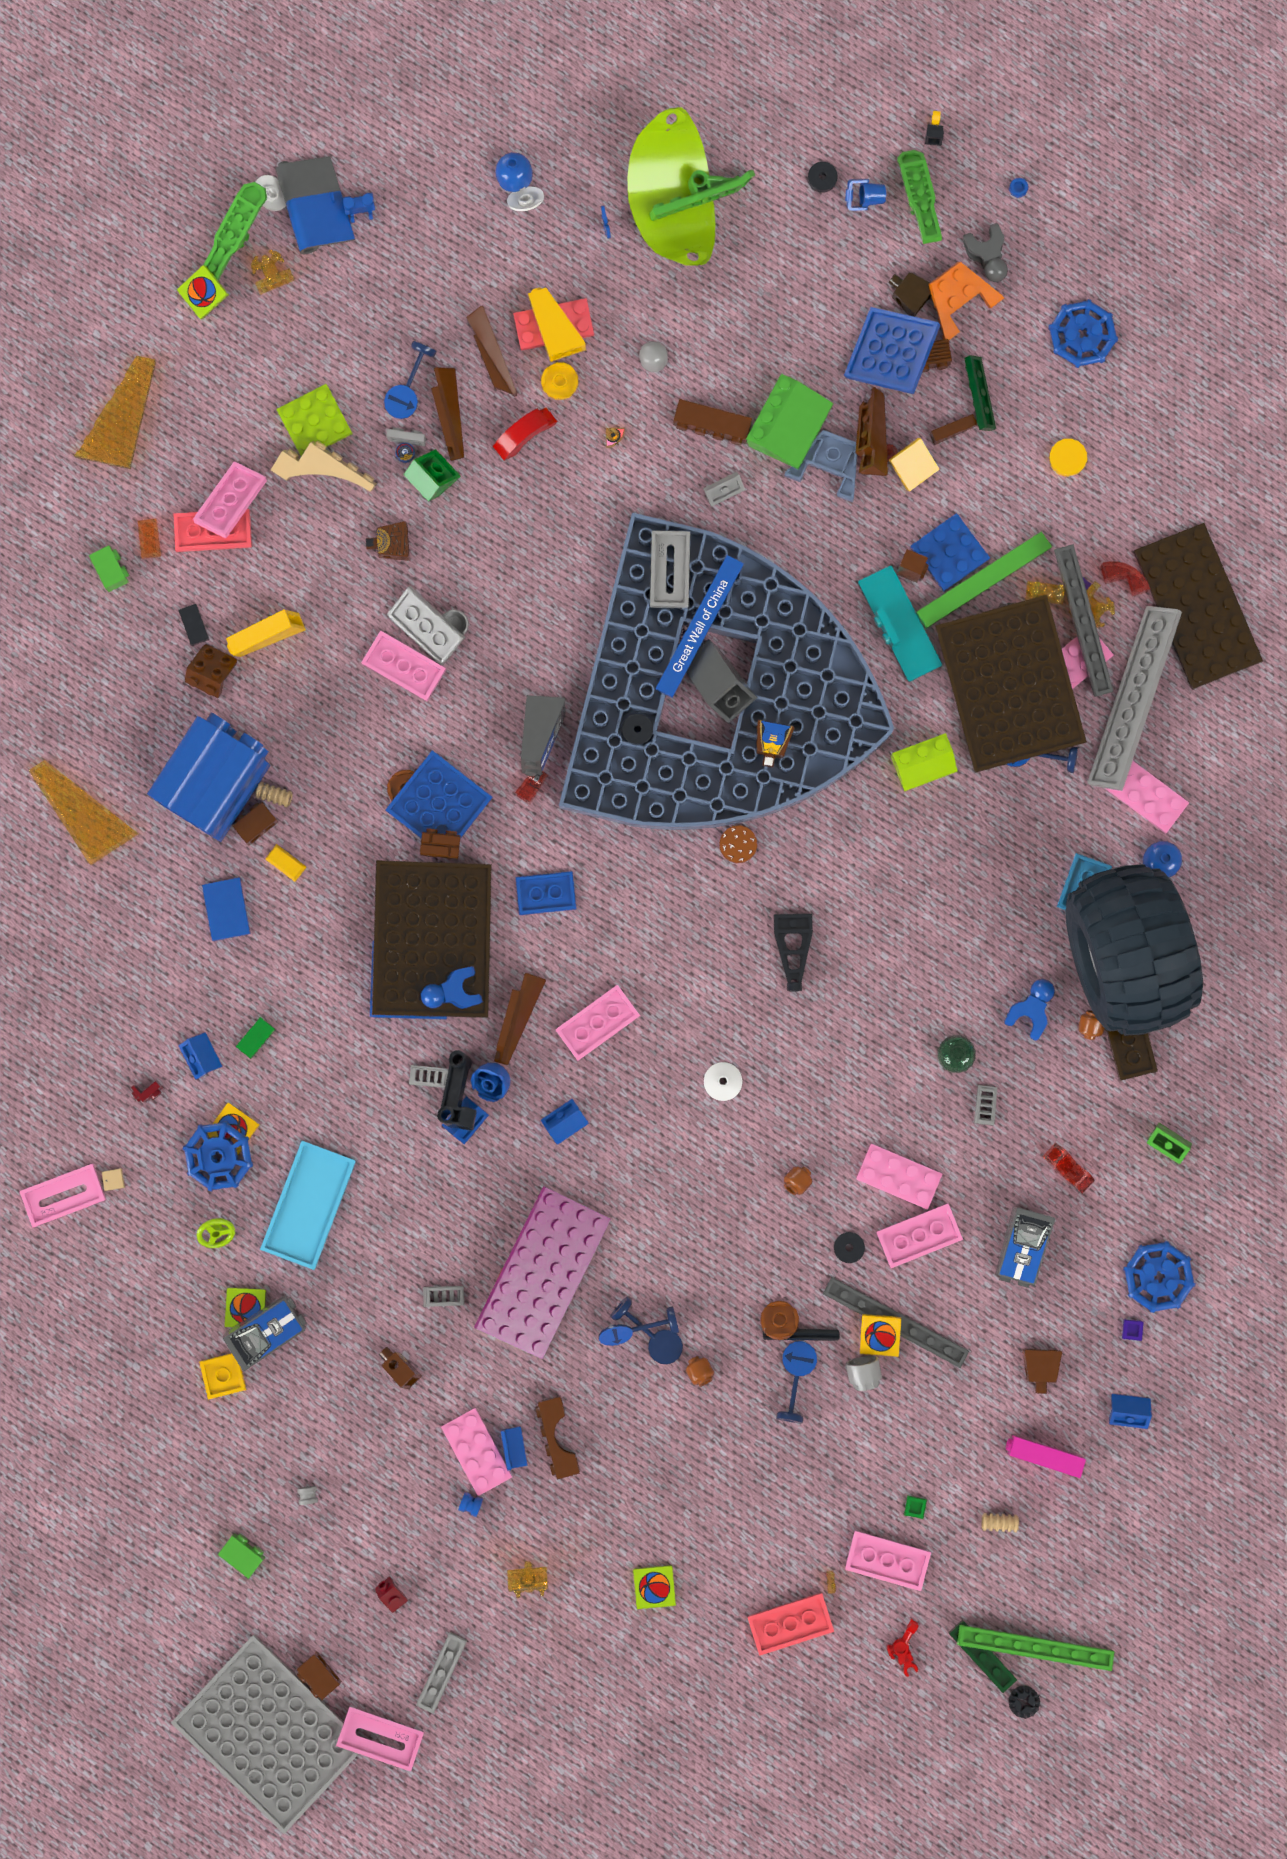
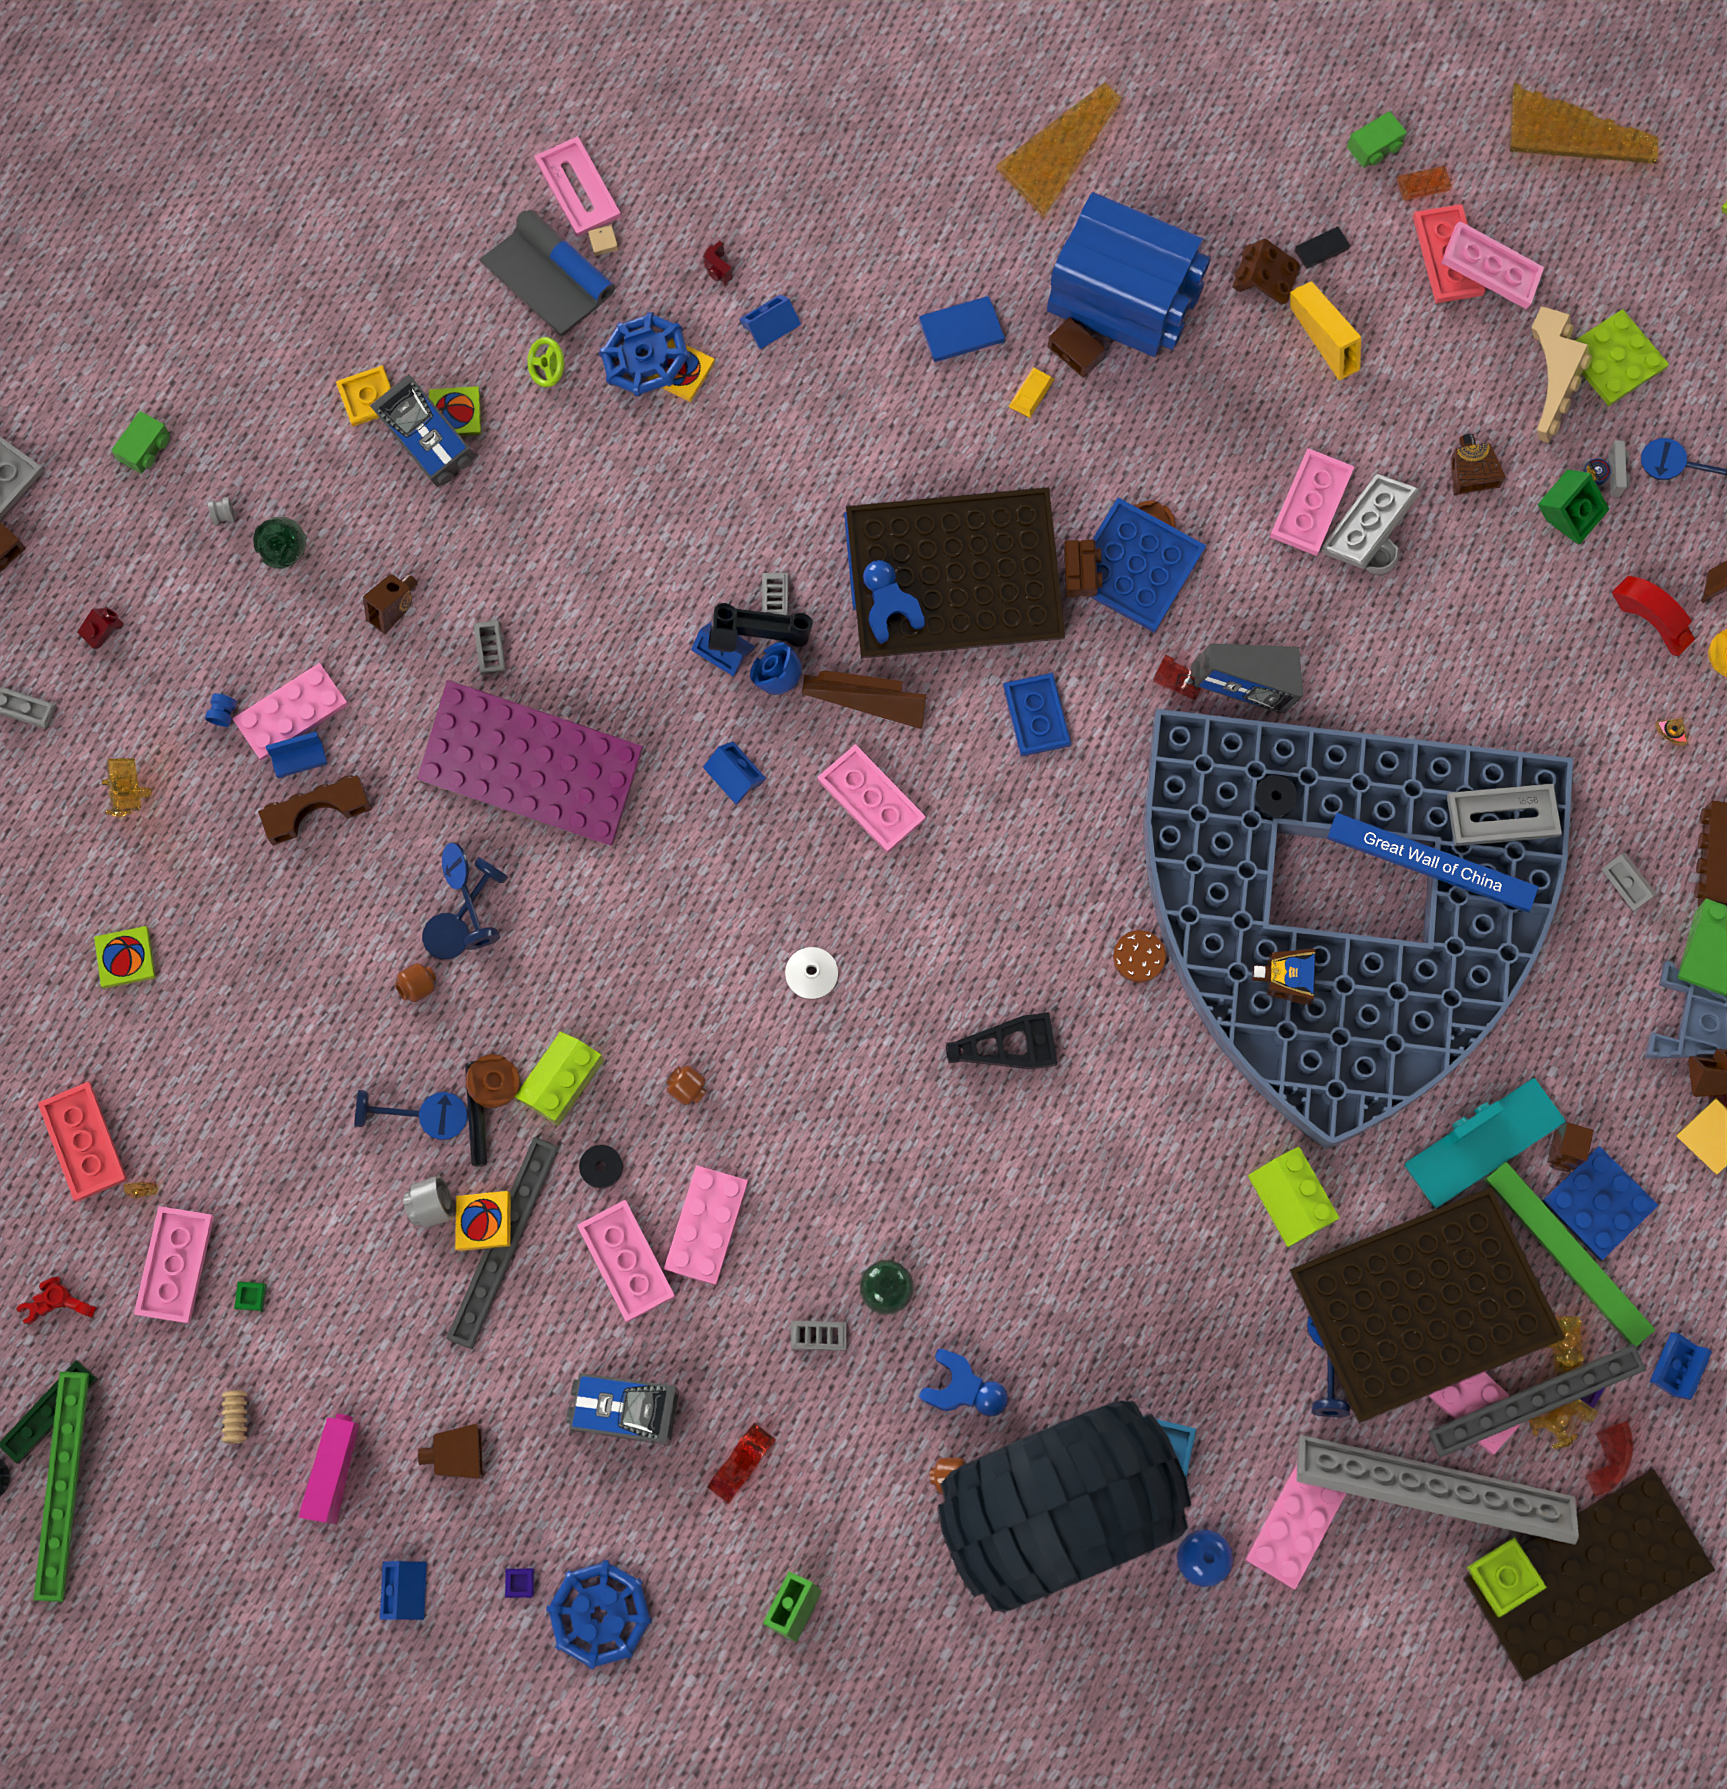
camera: 80 degrees right, 10 degrees down
green tile [236,1017,276,1059] -> none
tan piece [255,782,293,807] -> none
medium azure tile [260,1141,356,1270] -> none
reddish brown wedge [431,367,464,461] -> none
dark grey slope [686,639,757,723] -> none
dark brown plate [1106,1030,1158,1081] -> none
none -> clear green cylinder [253,517,307,569]
none -> dark grey door [480,210,615,336]
none -> lime slope [514,1031,604,1126]
none -> lime tile [1466,1537,1547,1617]
none -> blue bracket [1649,1332,1712,1400]

